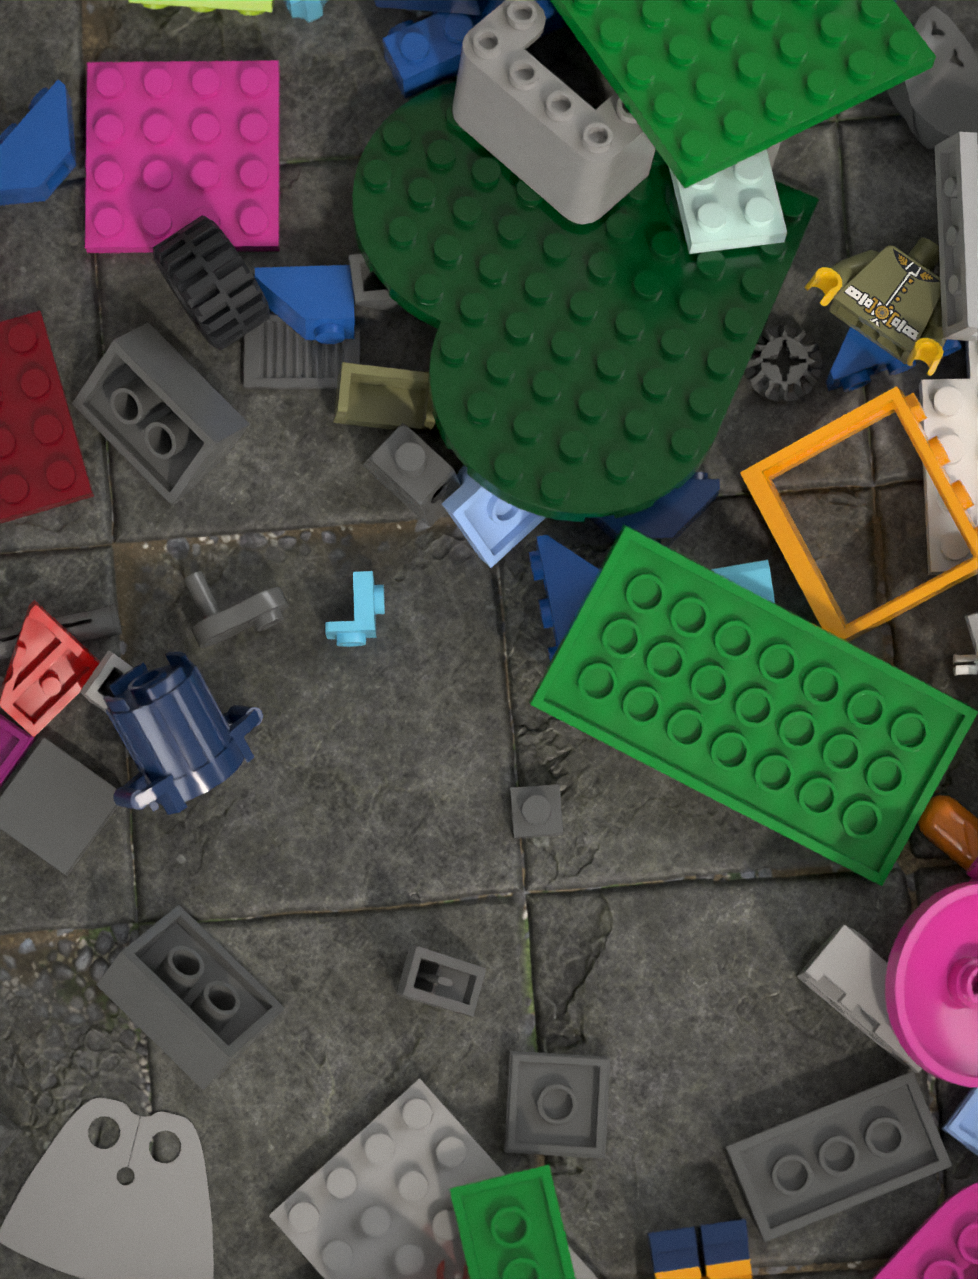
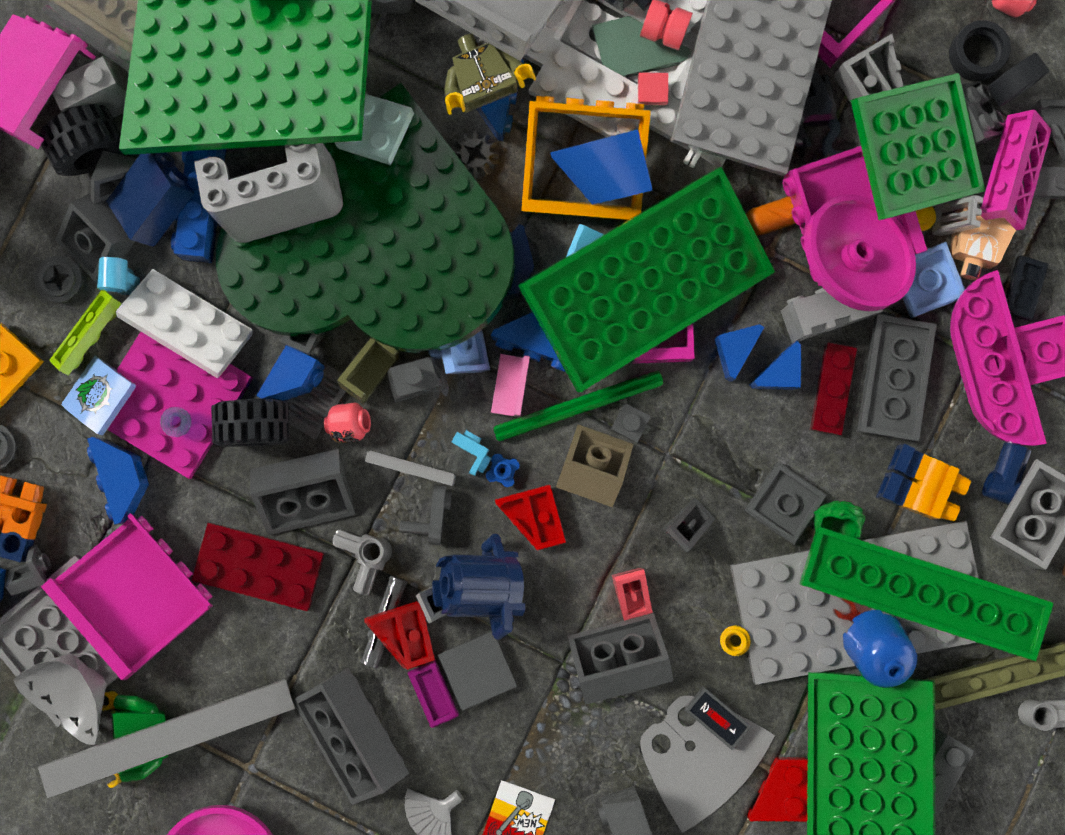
camera: 60 degrees left, 5 degrees up
none -> light blue slope [61,356,137,435]
none -> white plate [116,269,253,378]
none -> clear light blue plate [160,407,191,437]
none -> coral head [324,403,371,443]
none -> light grey axle [333,529,392,595]
none -> light grey tile [365,451,457,486]
none -> blue plate [486,454,519,487]
none -> bright pink panel [491,354,530,418]
none -> green axle [493,370,663,441]
none -> red wing [495,485,566,550]
none -> blue slope [550,129,652,204]
none -> dark tan slope [556,425,634,507]
none -> coral slope [612,568,653,620]
none -> dark pink panel [632,323,695,364]
none -> tile [684,686,751,750]
none -> blue slope [714,324,764,382]
none -> yellow plate [720,625,751,656]
none -> blue slope [749,341,801,390]
none -> dark red plate [810,343,857,436]
none -> green hair [813,501,866,538]

